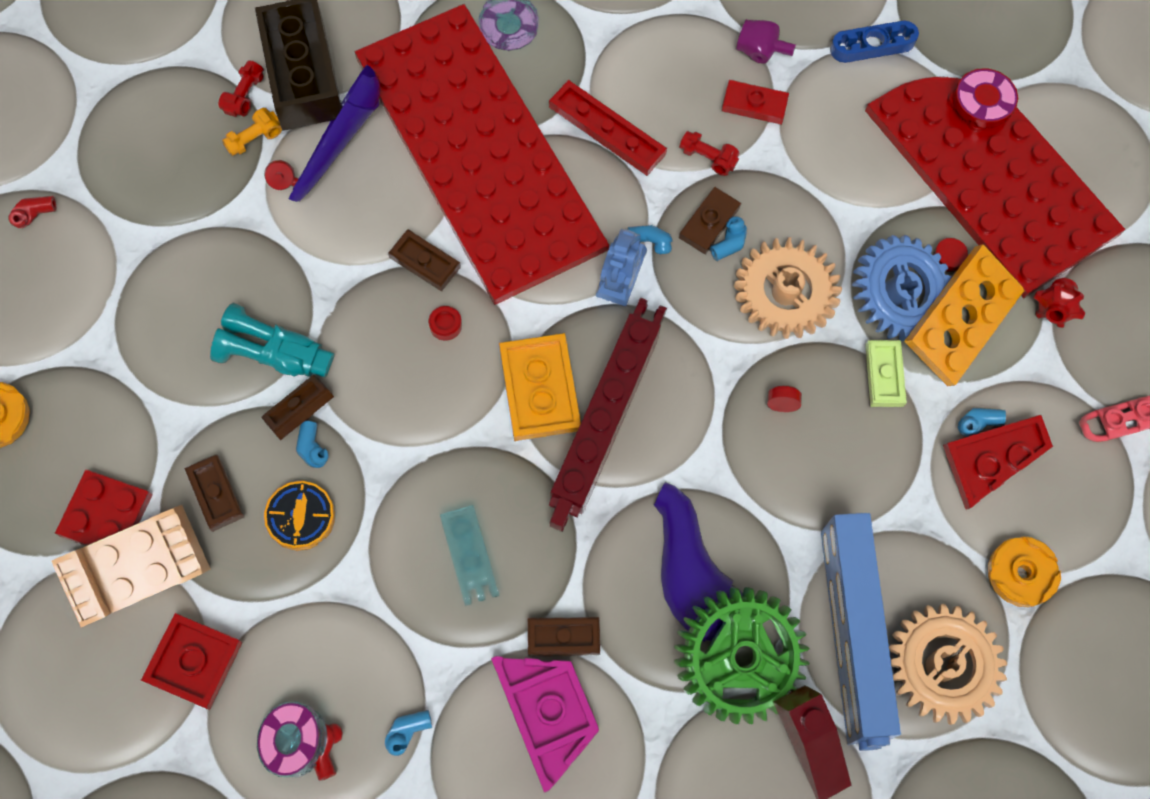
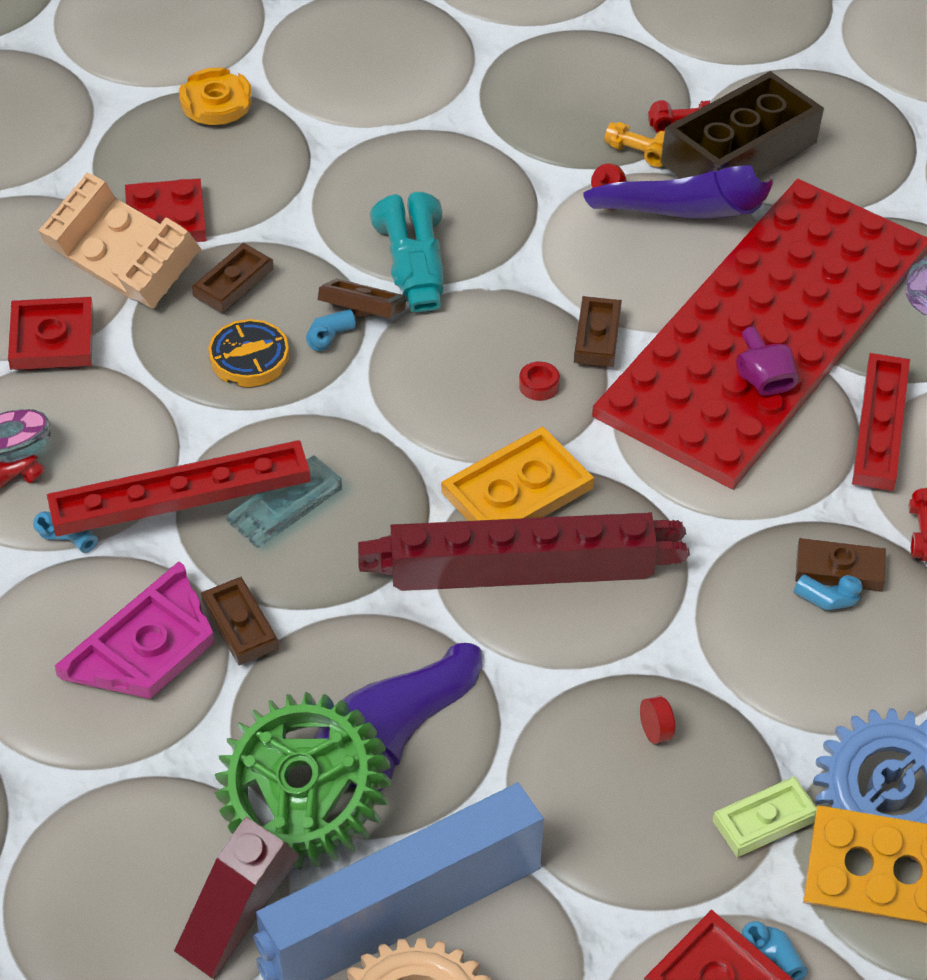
camera: 65 degrees right, 20 degrees down
red arm [8,196,57,228] -> none
medium blue piece [596,229,647,306] -> none
dark azure arm [628,225,673,254] -> none
light nougat gear [734,237,842,339] -> none
none -> red plate [46,440,311,537]
none -> magenta piece [736,327,799,396]

